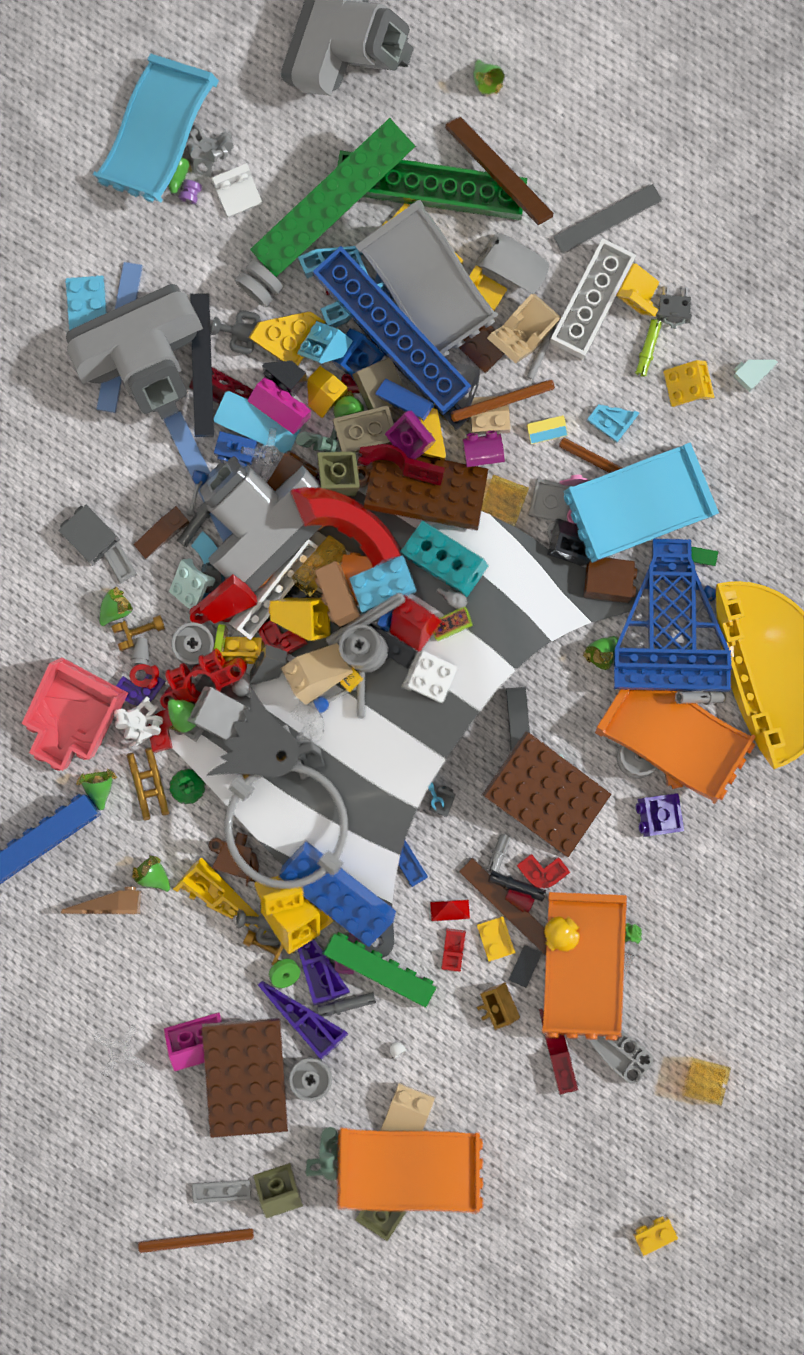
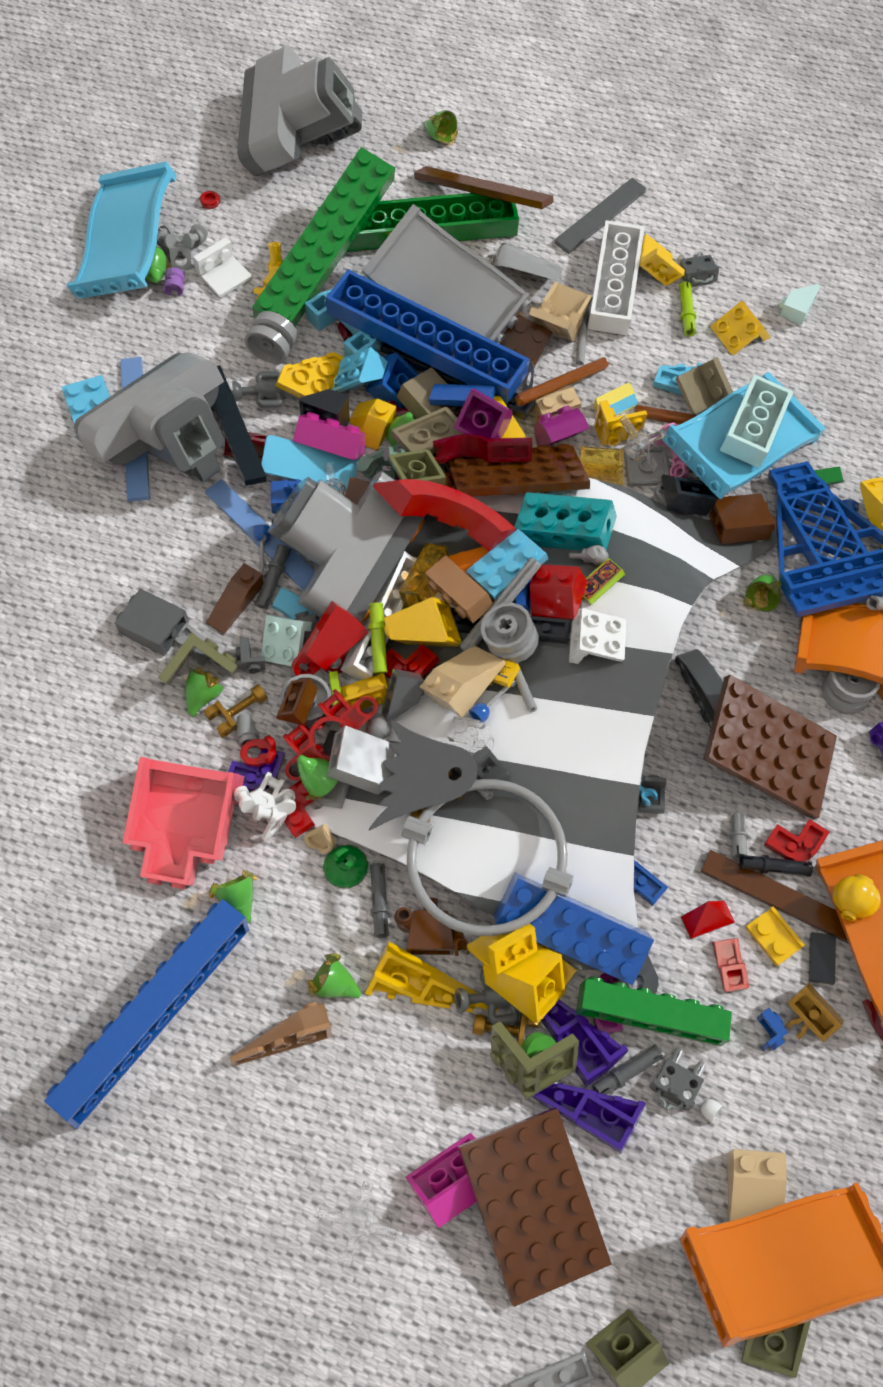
camera: 20 degrees left, 20 degrees down
pearl gold piece [126,748,169,821] -> none
light grey wheel [289,1057,333,1102] -> none
sand green piece [305,1127,338,1180] -> none
dark red cone [505,889,535,913] -> none
none -> olive bracket [158,633,239,685]
none -> red tile [200,191,220,209]
none -> dark grey bracket [236,637,266,674]
none -> yellow arm [253,242,284,299]
none -> reddish brown slope [276,678,318,725]
none -> tan tile [304,823,336,854]
none -> lime pin [368,603,388,674]
none -> dark grey pin [370,863,390,938]
none -> olive bracket [490,1021,579,1100]
none -> yellow bracket [594,400,647,446]
none -> clear bar [614,415,666,473]
none -> dark grey piece [650,1048,706,1111]
none -> dark tan bracket [676,357,733,415]
none -> light aqua brick [720,374,794,468]
none -> blue bracket [757,1008,788,1051]

